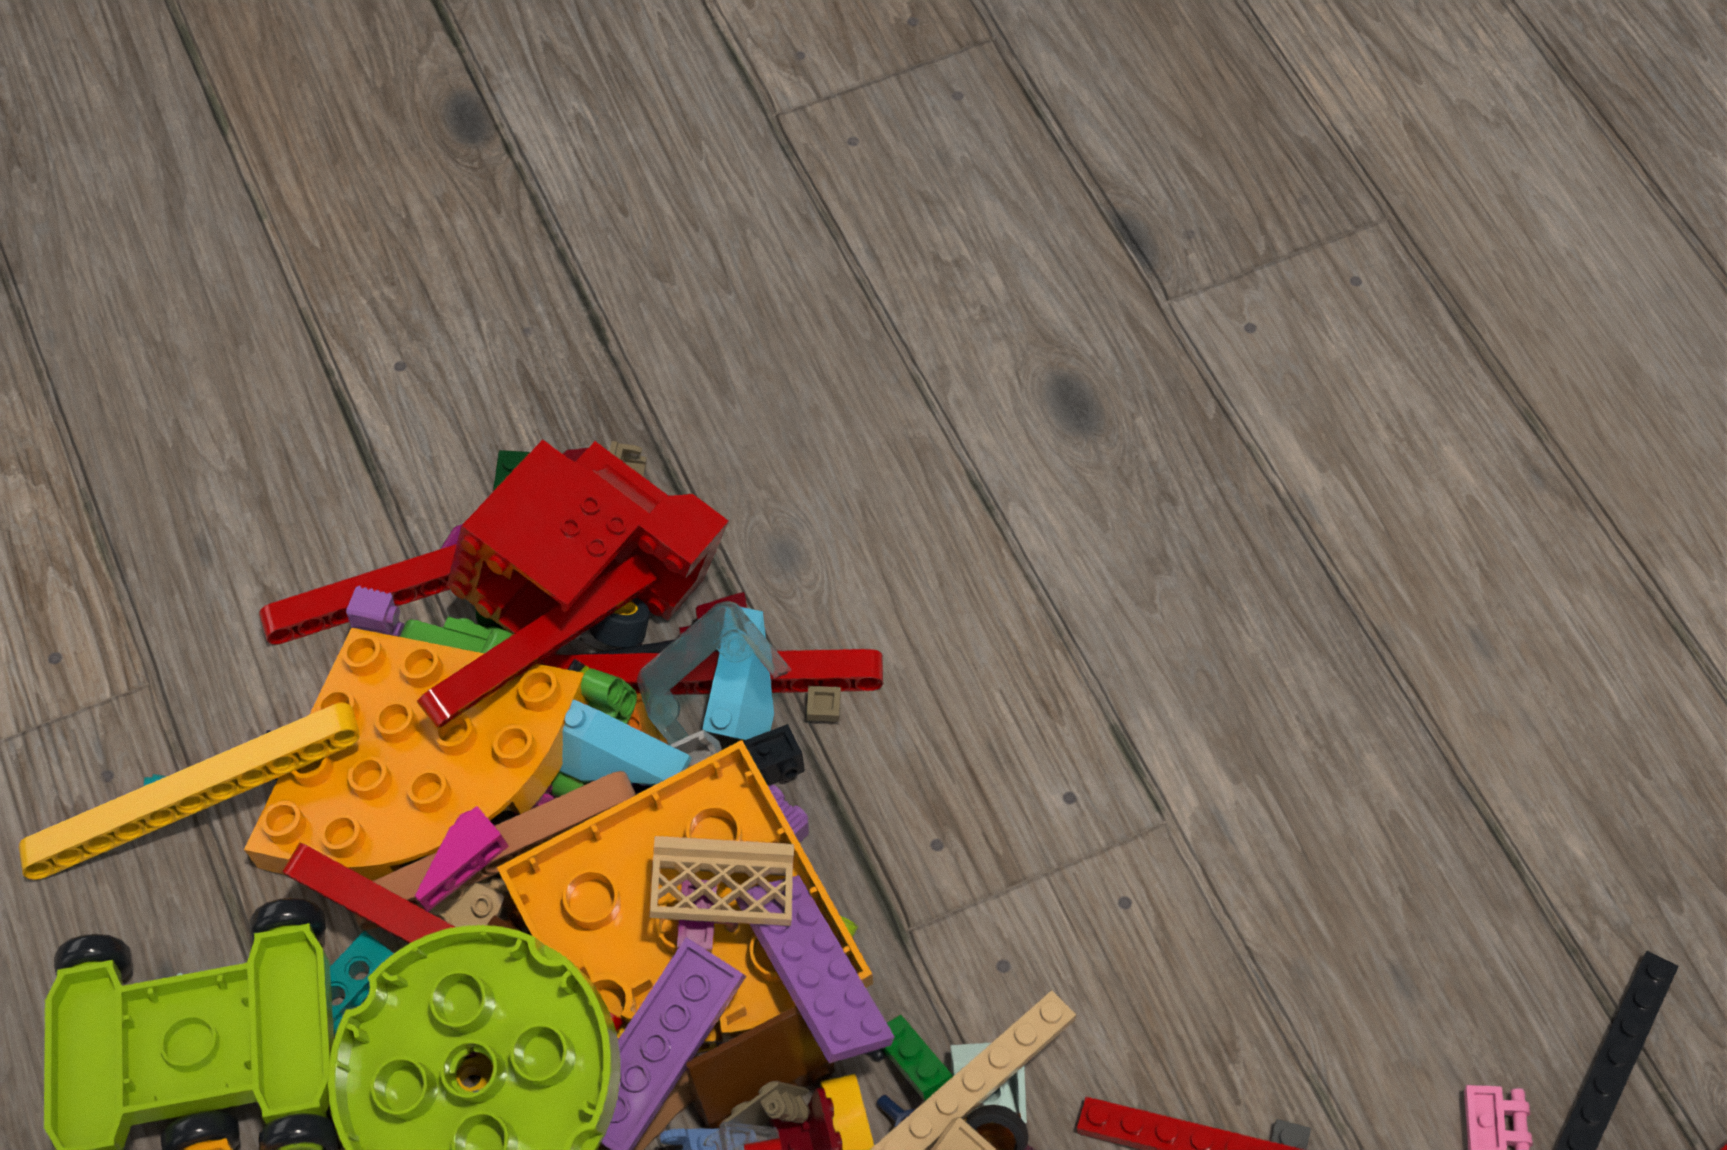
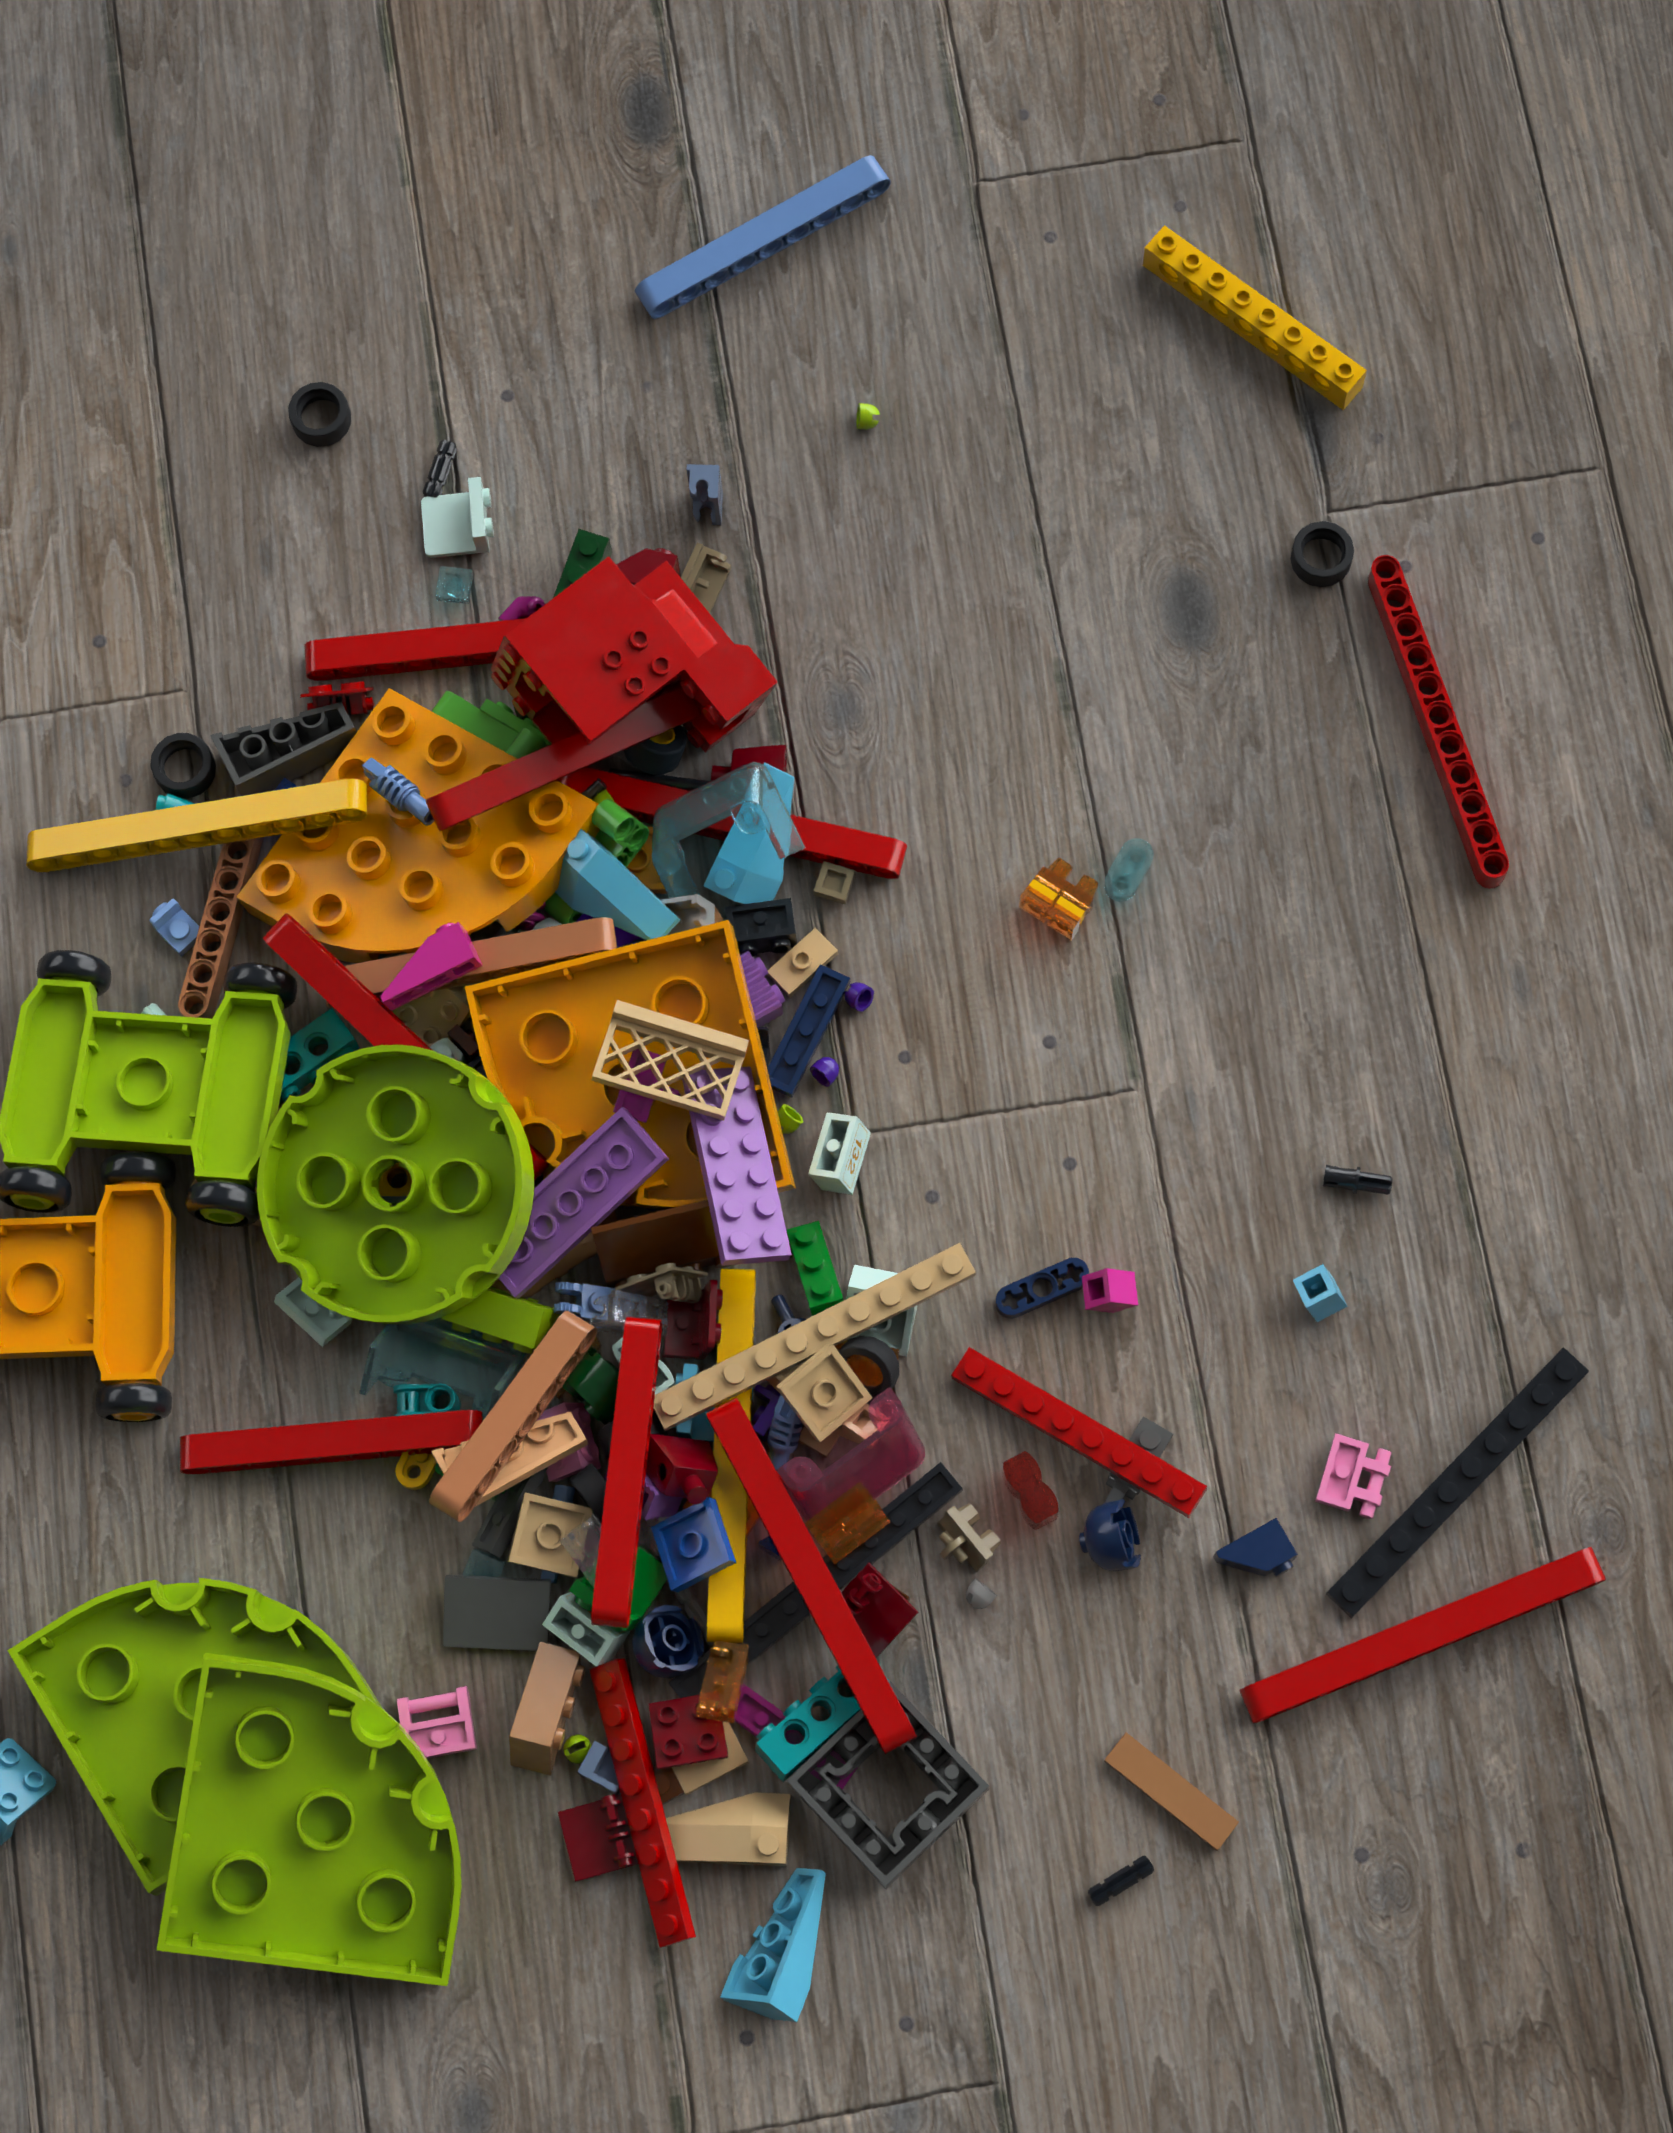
camera: 20 degrees right, 15 degrees up
medium lavender brick [346,586,404,637] -> none
none -> light blue bracket [149,898,200,957]
none -> black tyre [150,733,216,799]
none -> nougat beam [178,837,264,1019]
none -> dark grey wedge [210,702,357,796]
none -> black tyre [288,382,351,447]
none -> red hinge [300,681,374,715]
none -> medium blue hinge [362,757,434,826]
none -> light aqua bracket [421,477,494,558]
none -> black axle [423,440,457,497]
none -> clear light blue plate [435,566,474,604]
none -> medium blue beam [635,155,891,319]
none -> sand blue hinge [687,464,723,525]
none -> tan plate [767,928,838,998]
none -> dark blue plate [767,964,851,1098]
none -> light aqua brick [808,1112,871,1195]
none -> dark purple hinge [810,1057,839,1087]
none -> dark purple hinge [844,982,874,1011]
none -> lime hinge [856,403,880,430]
none -> dark blue beam [996,1258,1089,1319]
none -> clear orange hips [1019,858,1098,941]
none -> dark pink brick [1081,1268,1138,1313]
none -> clear light blue plate [1104,838,1154,902]
none -> yellow brick [1143,225,1367,410]
none -> black tyre [1290,521,1354,587]
none -> medium azure brick [1293,1264,1348,1322]
none -> black axle [1323,1165,1393,1195]
none -> red beam [1368,555,1509,889]

